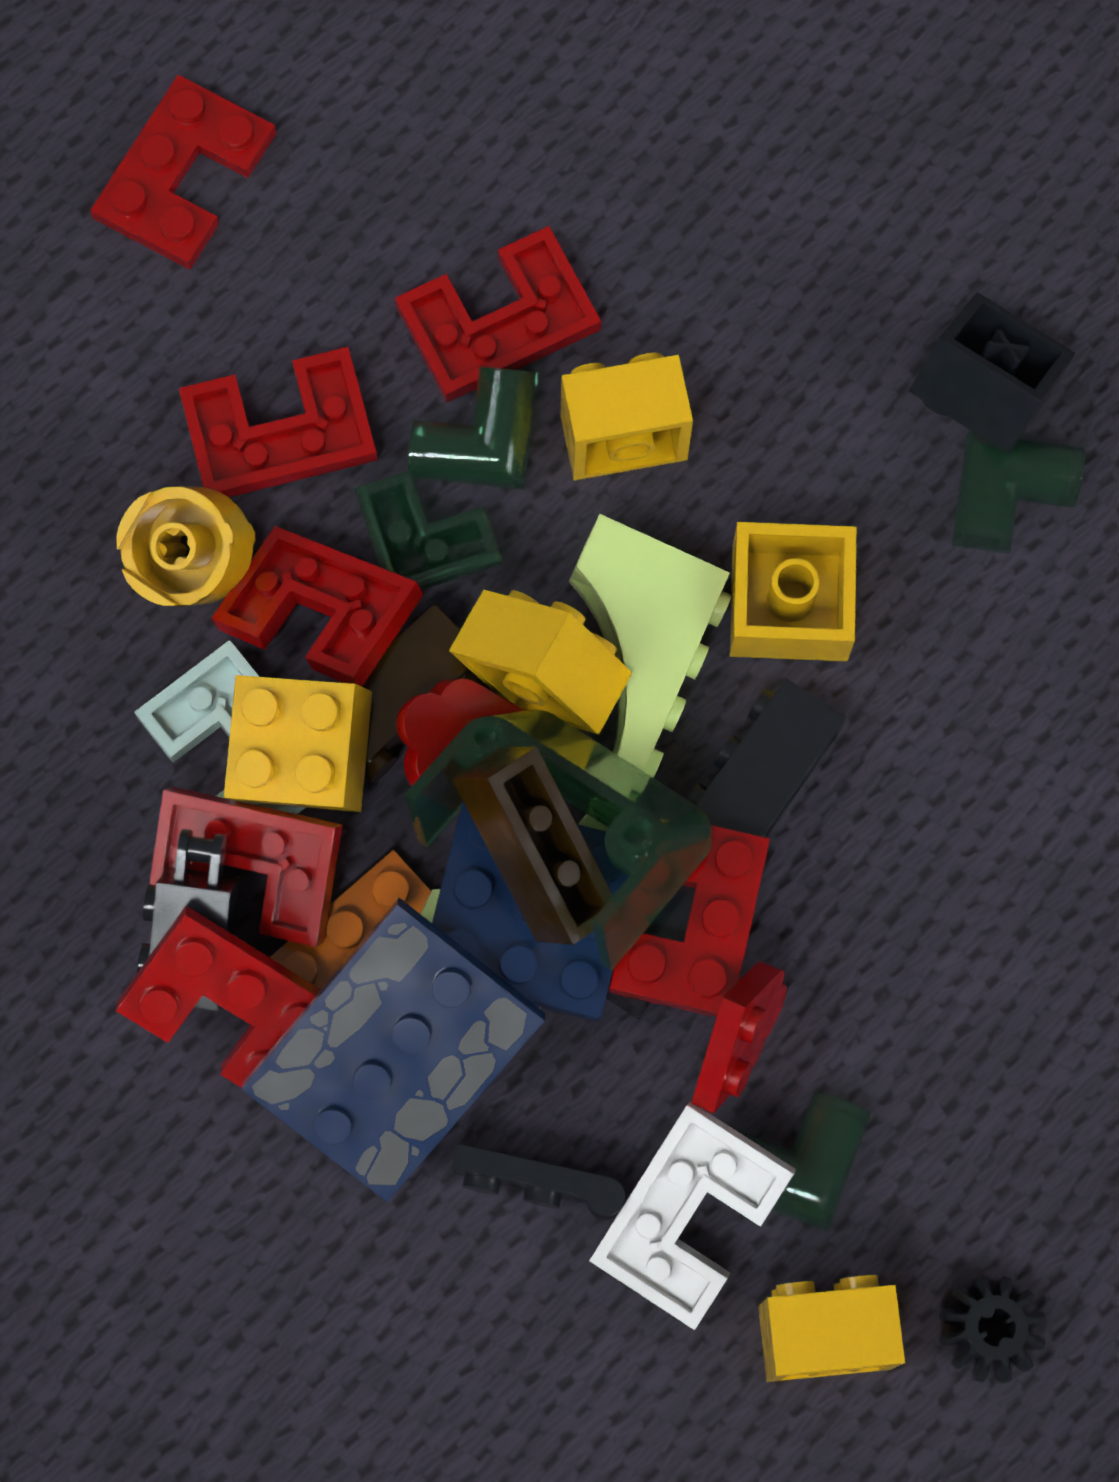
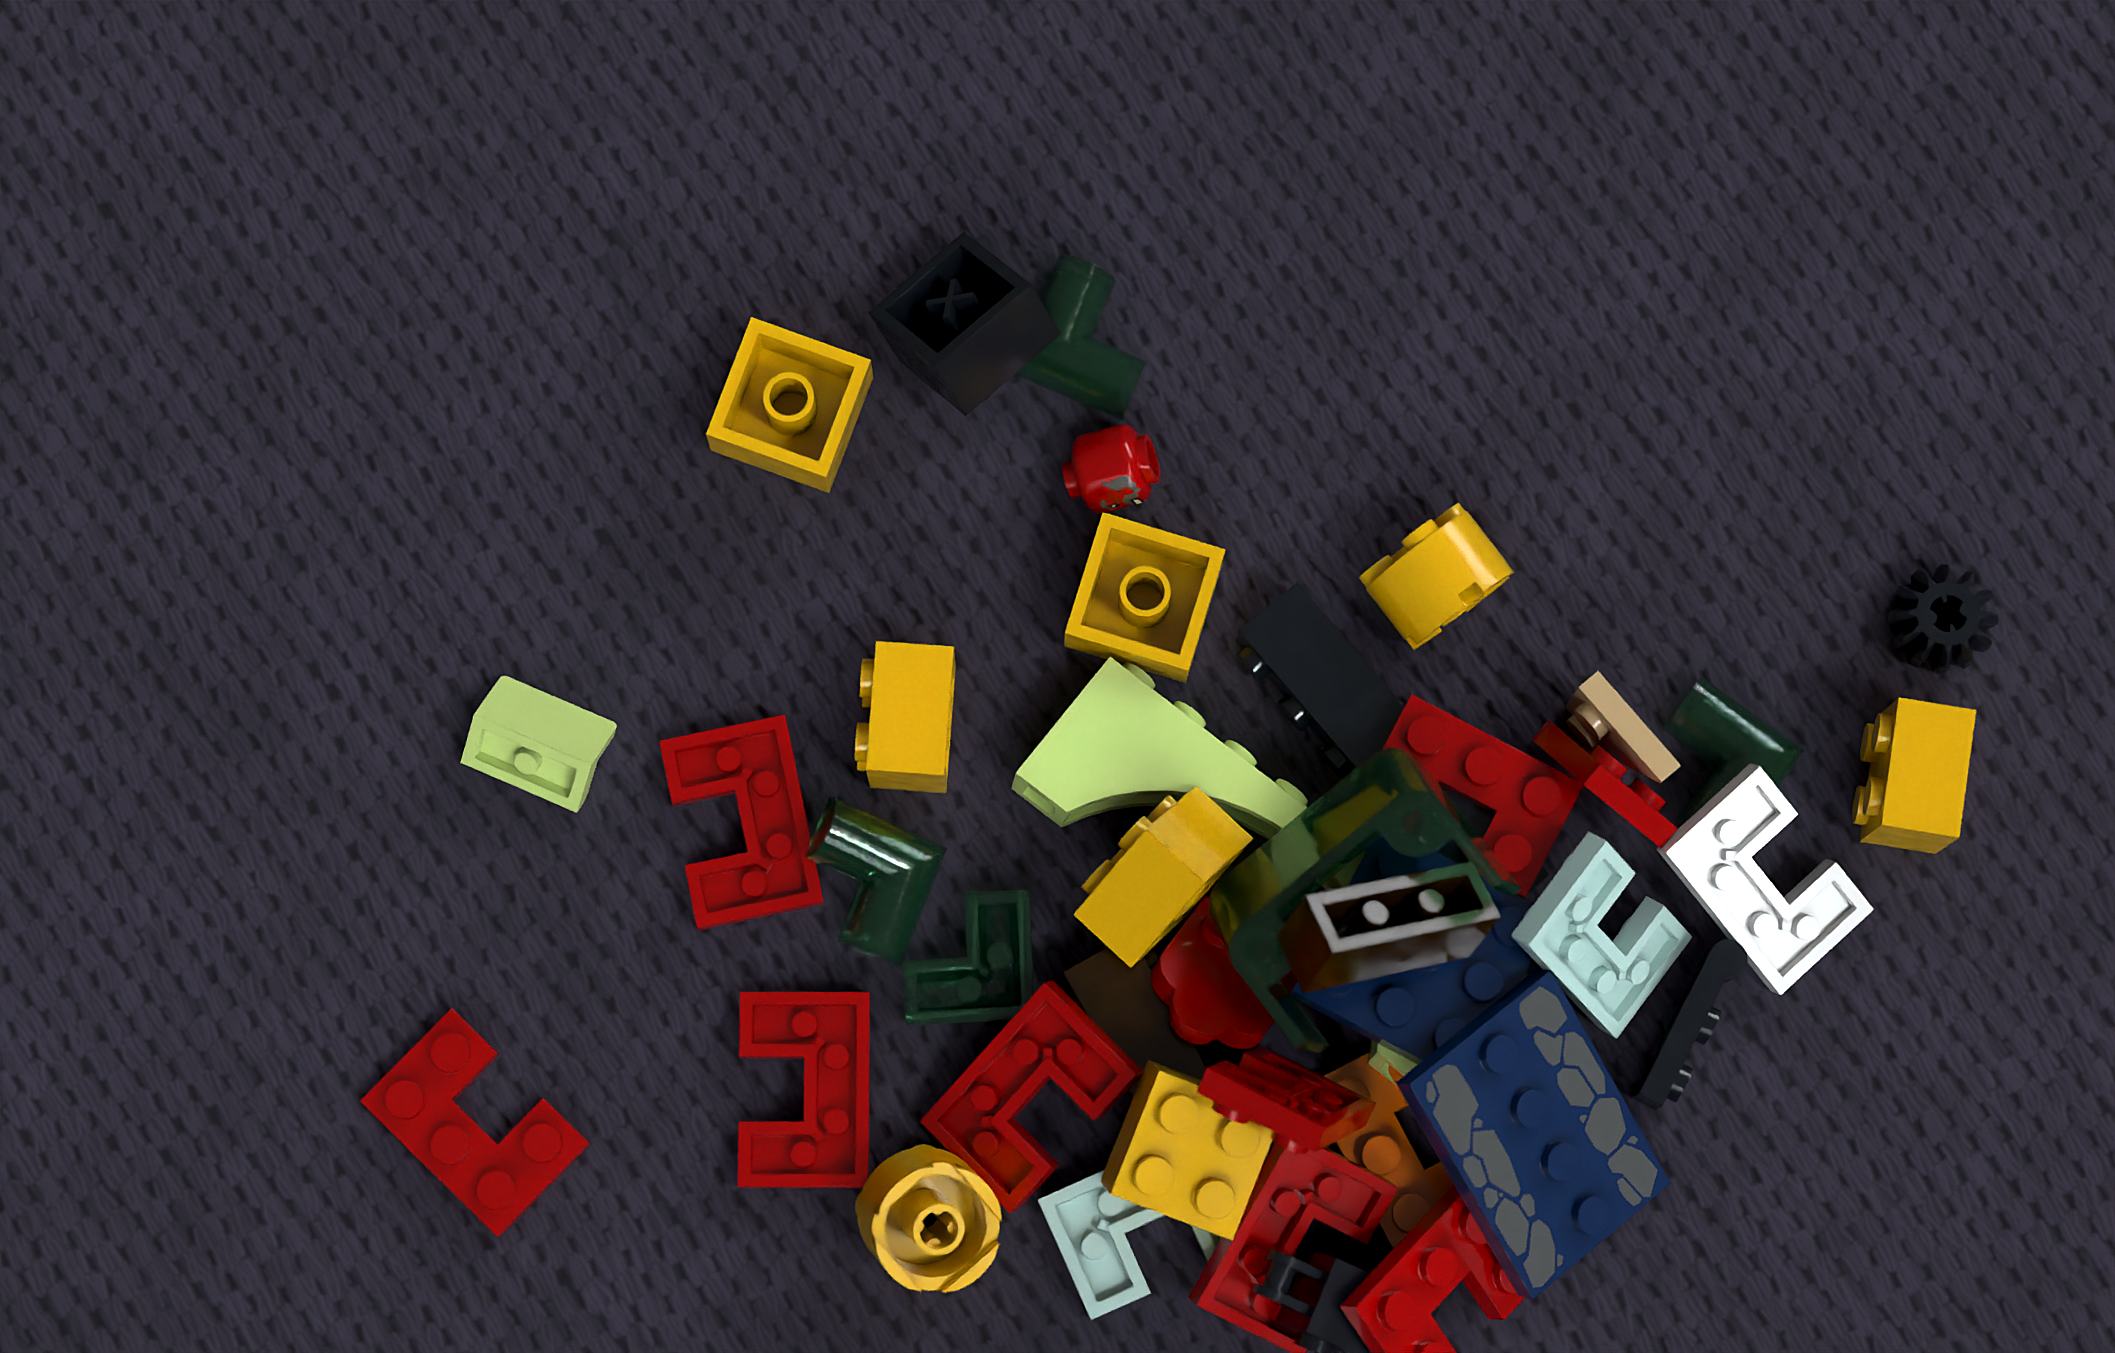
camera: 75 degrees left, 5 degrees up
none -> yellowish green panel [460,676,617,813]
none -> yellow brick [706,317,873,493]
none -> red head [1062,424,1161,514]
none -> red plate [1197,1045,1376,1154]
none -> yellow brick [1359,503,1514,650]
none -> light aqua plate [1511,832,1692,1039]
none -> tan wing [1565,671,1681,783]

